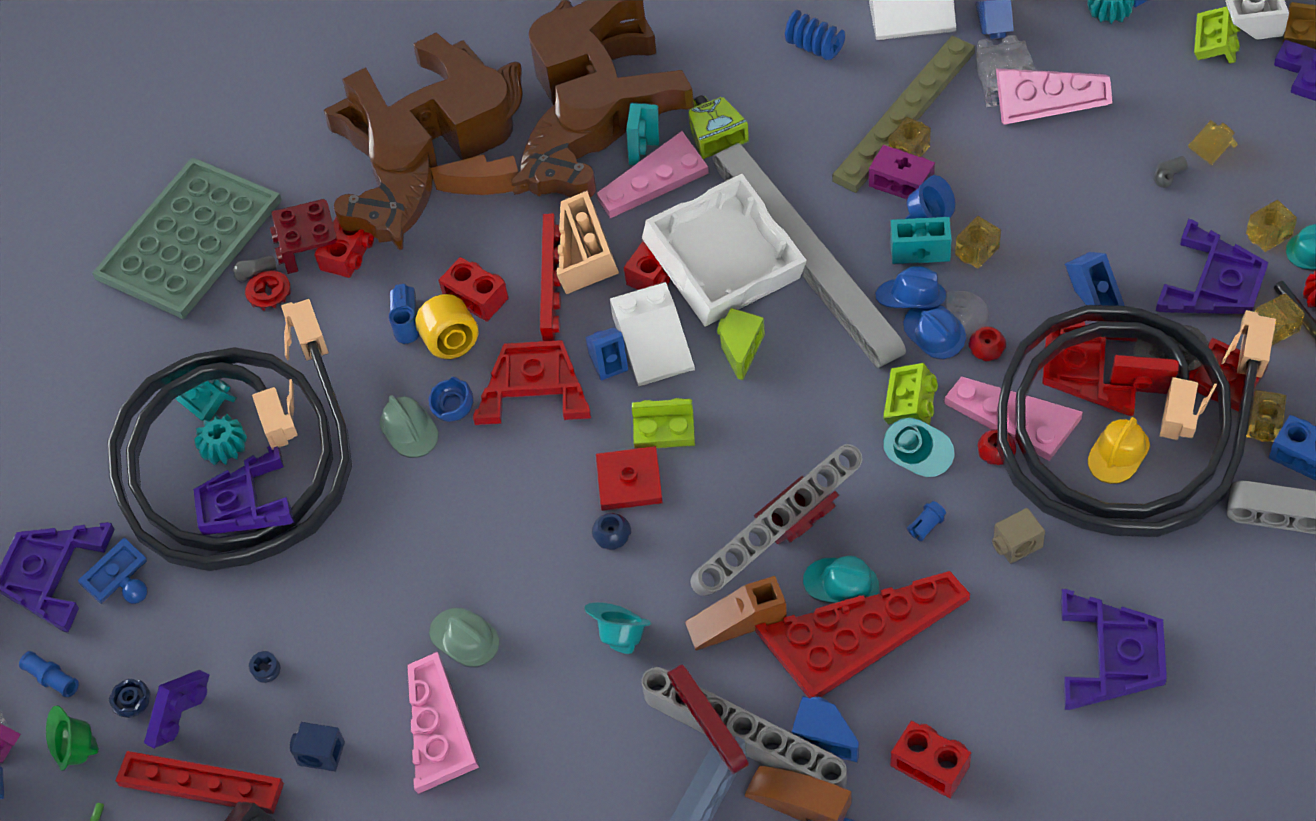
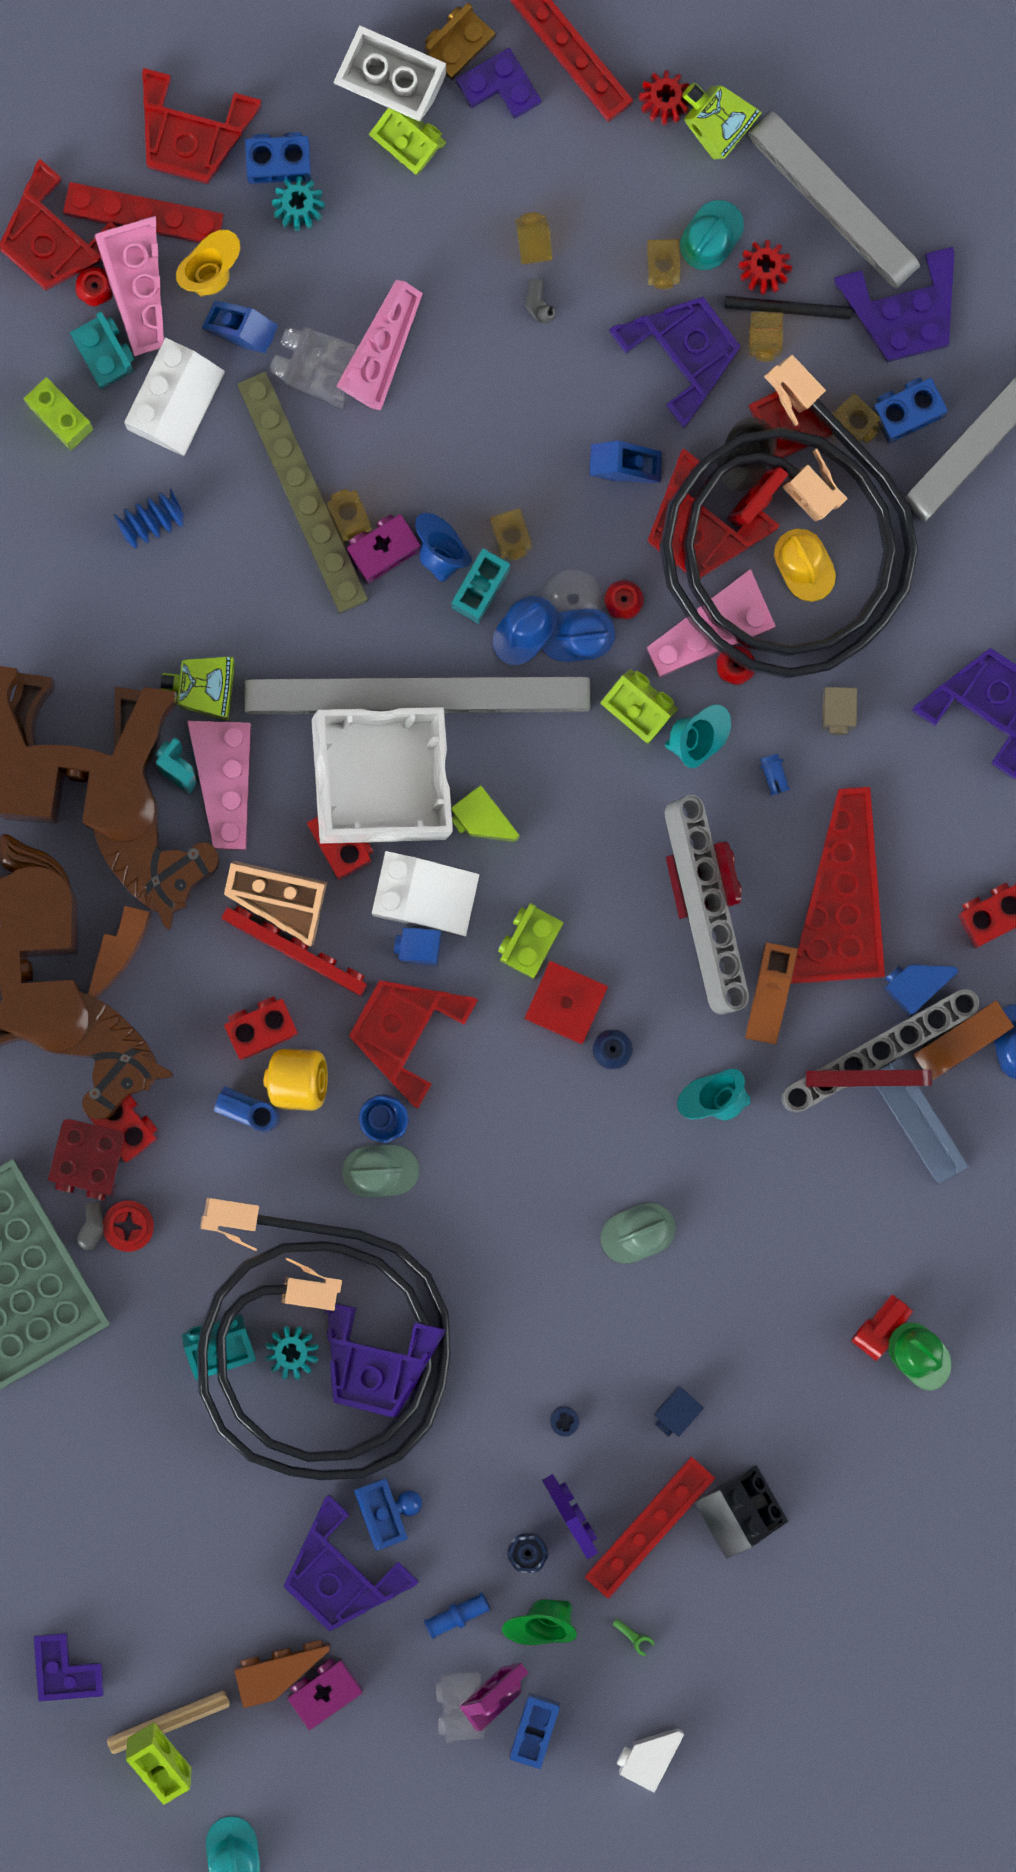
camera: 70 degrees left, 30 degrees up
bright pink wing [408,652,479,794] -> none
teal piece [803,556,879,603] -> none

